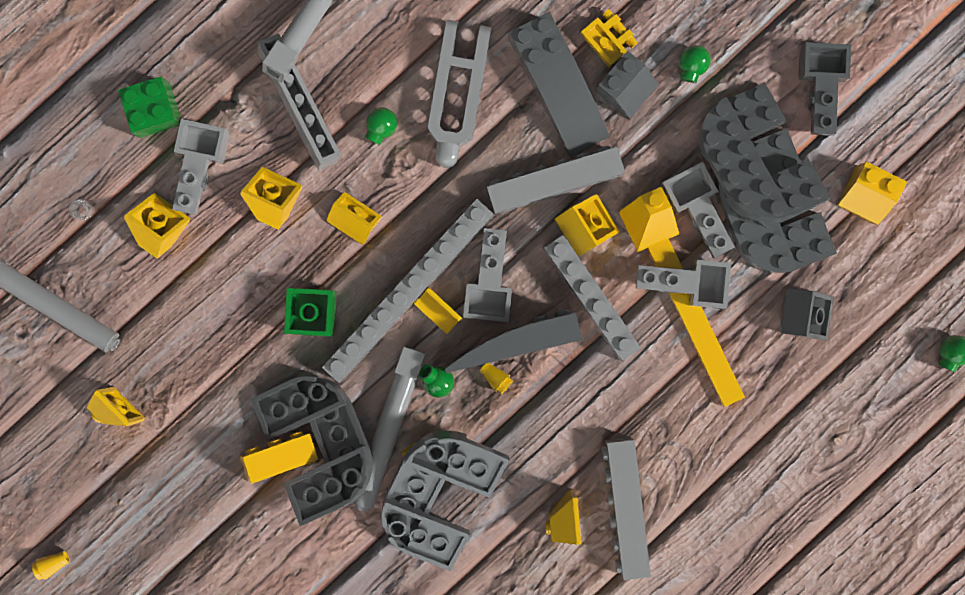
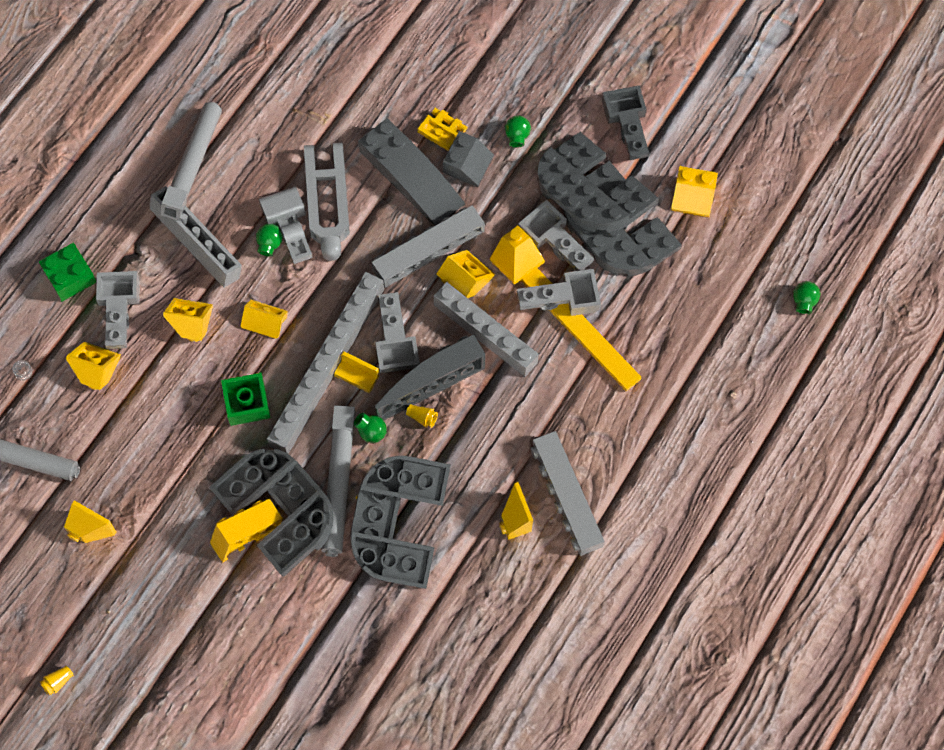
camera: 20 degrees left, 20 degrees down
dark grey slope [780,289,834,341] -> none
none -> light grey plate [259,186,313,264]

